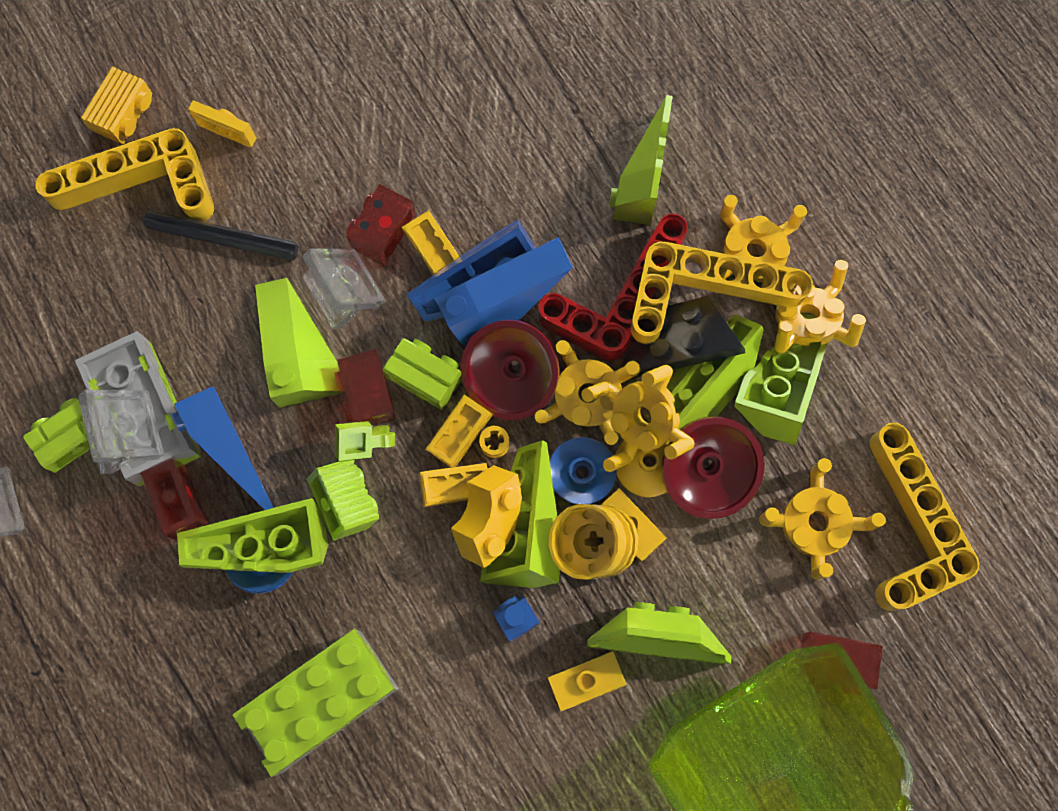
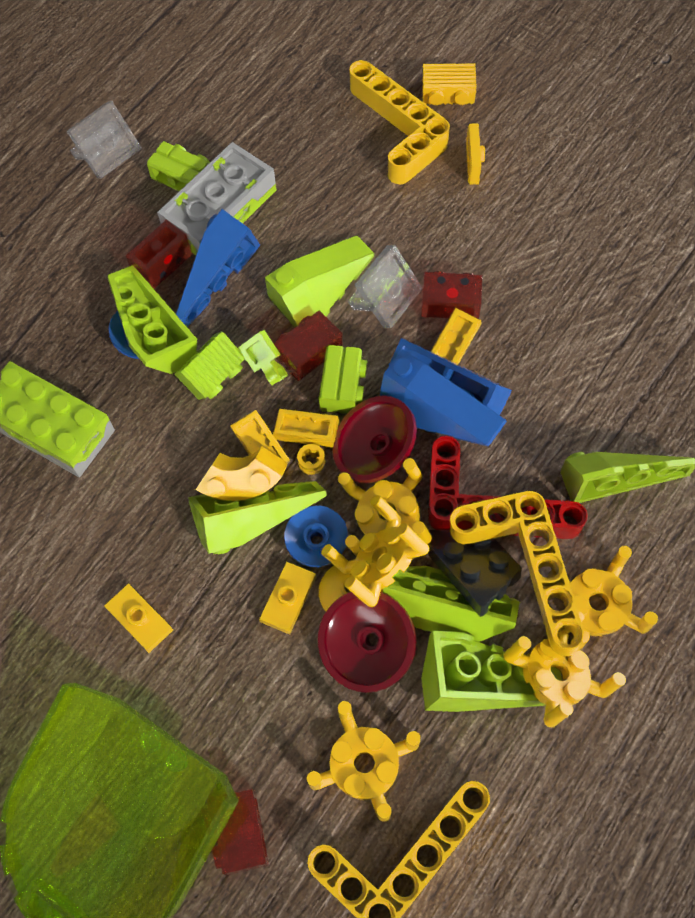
camera: 65 degrees right, 10 degrees down
clear bracket [78,390,164,474] -> none
black axle [143,210,299,260] -> none
blue brick [493,594,540,643] -> none
yellow wheel [548,504,639,580] -> none
lime wedge [586,602,731,664] -> none

